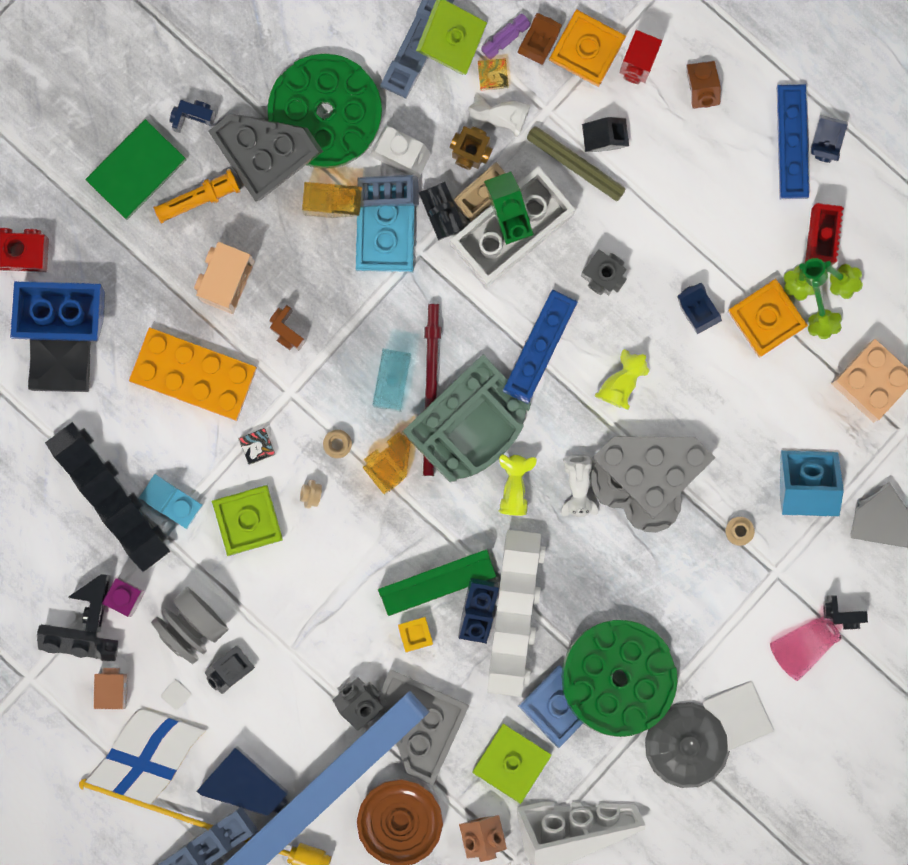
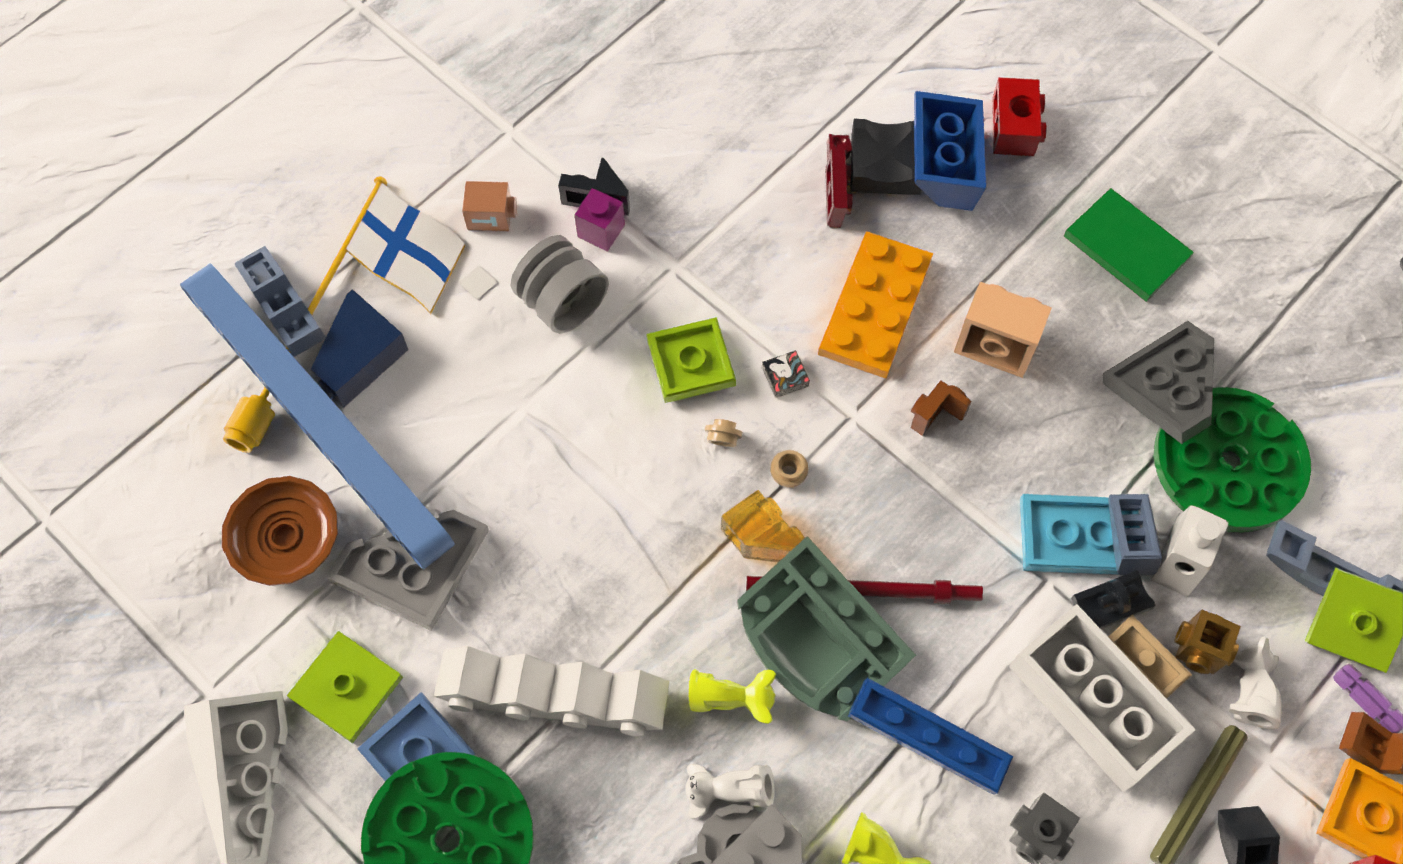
camera: 90 degrees right, 20 degrees down
black hinge [37,624,119,661] -> none
black brick [45,422,170,572] -> none
medium azure slope [139,474,203,529] -> none
light orange pin [153,169,241,224] -> none
dark blue bracket [169,100,216,133] -> none
black bracket [205,645,255,694] -> none
clear yellow slope [302,182,362,218] -> none
dark grey brick [332,677,384,731] -> none
clear light blue brick [372,348,412,413] -> none
green fence [378,549,496,616] -> none
yellow plate [398,617,433,653] -> none
dark blue slope [458,578,499,644] -> none
nougat brick [459,815,507,862] -> none
clear yellow tile [478,58,509,91] -> none
green slope [484,171,533,245] -> none
none -> dark red hinge [825,134,853,228]

